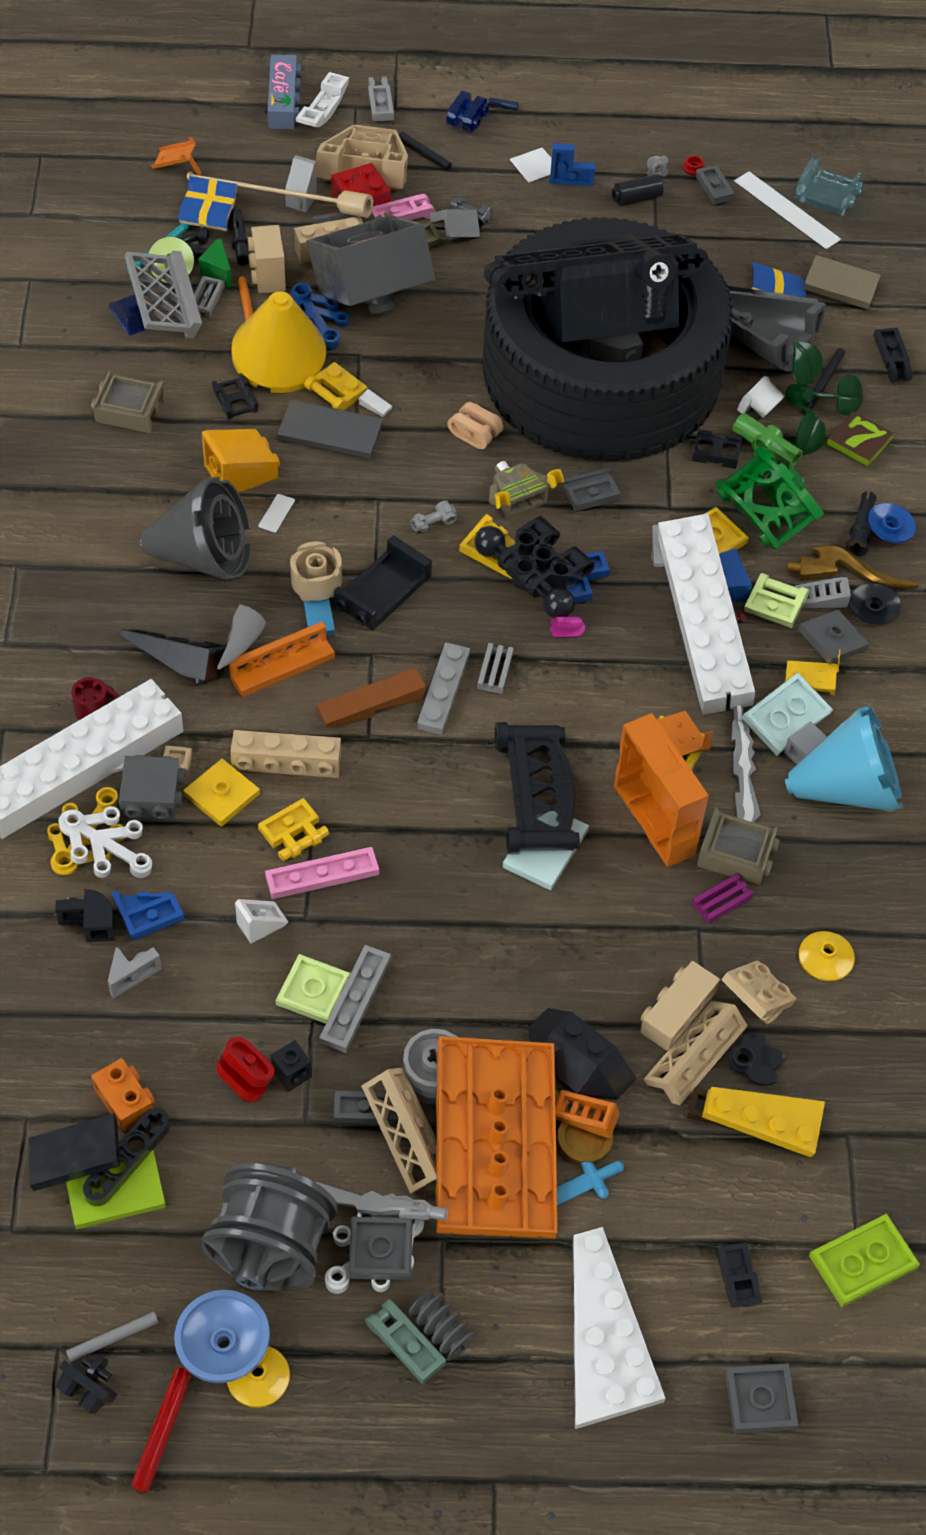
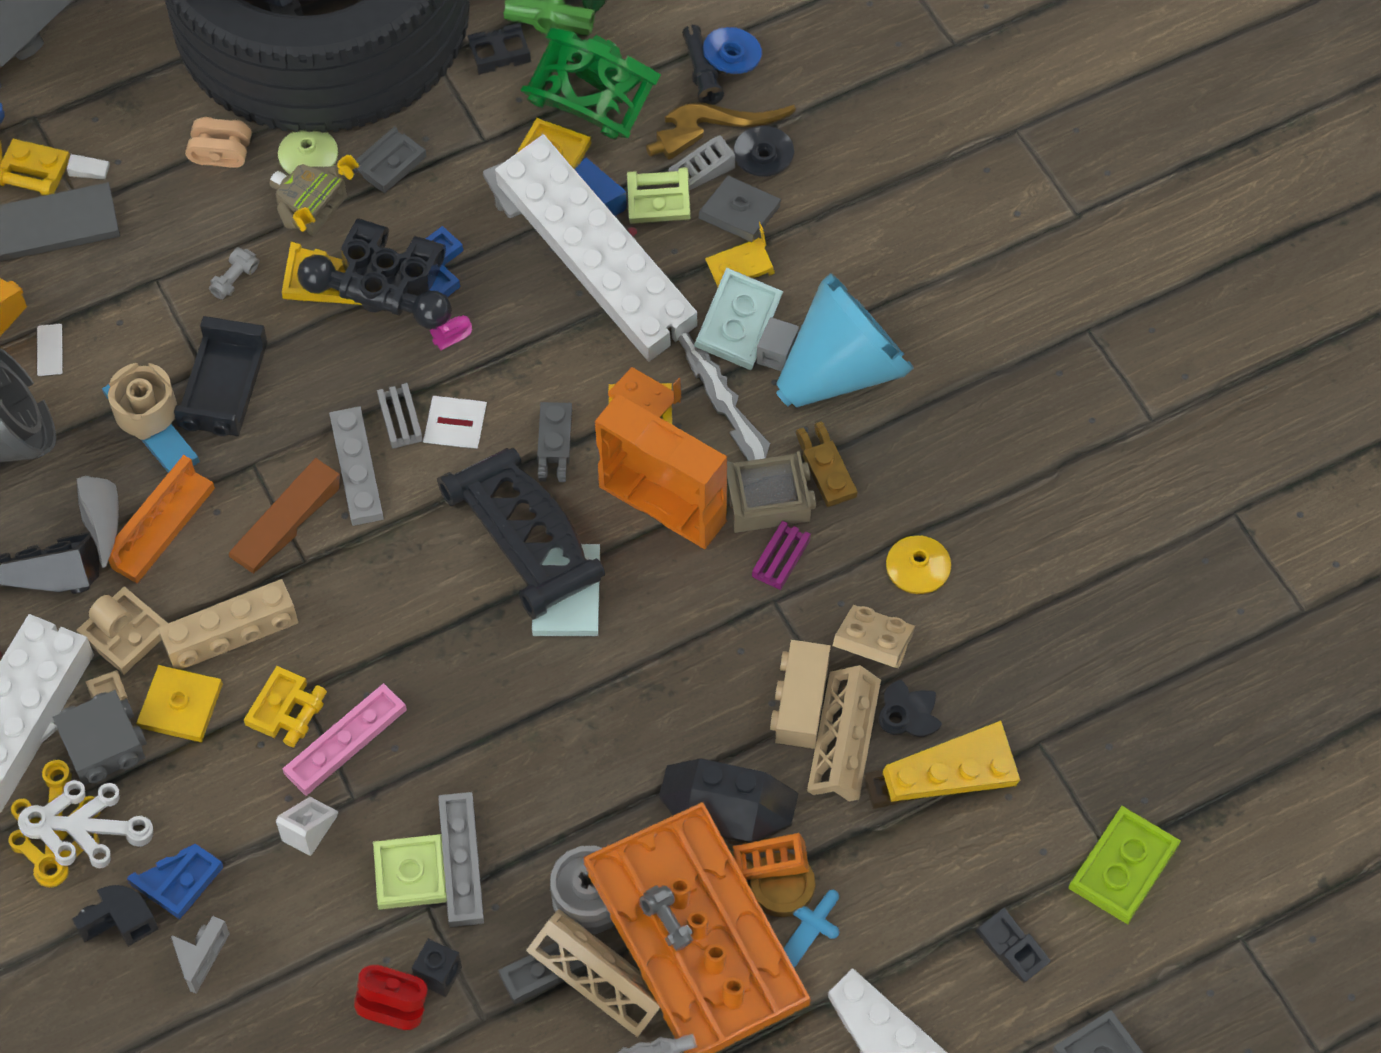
camera: 25 degrees left, 5 degrees up
none -> tan plate [76,586,168,675]
none -> yellowish green dish [278,130,338,175]
none -> white sticker [423,396,487,449]
none -> dark grey hinge [537,402,572,482]
none -> dark grey bar [639,885,694,951]
none -> pearl gold hinge [796,421,857,507]

